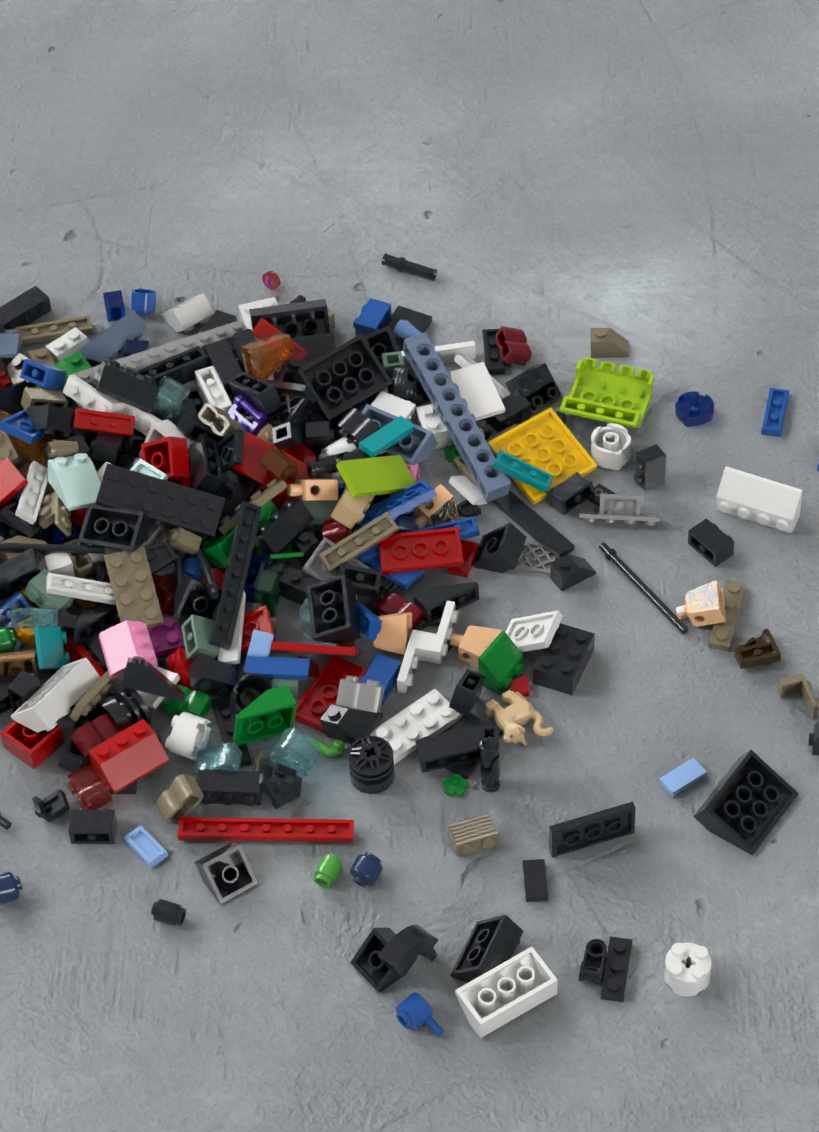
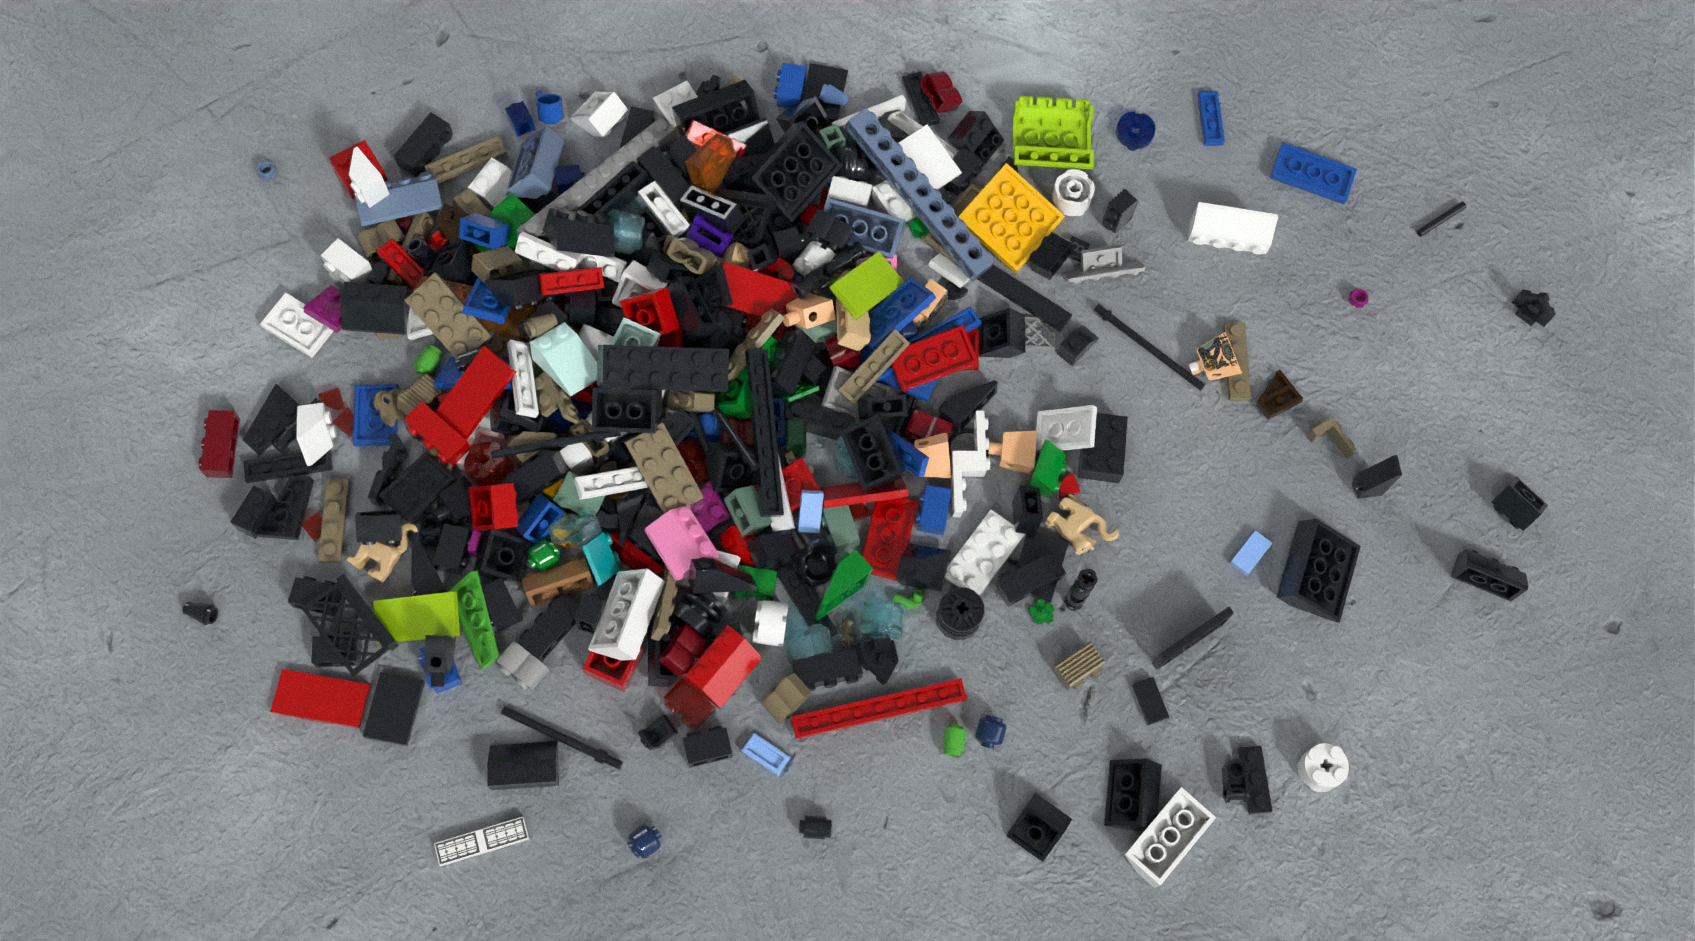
camera: 25 degrees left, 20 degrees up
black slope [194,842,259,904] -> none
blue tile [244,656,310,680] -> none
reddish brown brick [260,449,298,479] -> none
clear red tile [262,271,280,290] -> none
light grey brick [336,675,384,713] -> none
teal tile [359,416,415,458] -> none
black arch [377,925,438,975] -> none
black pin [382,253,437,281] -> none
blue piece [396,992,444,1037] -> none
teal tile [492,450,553,493] -> none
dark tan slope [590,328,629,358] -> none
black brick [688,518,734,567] -> none

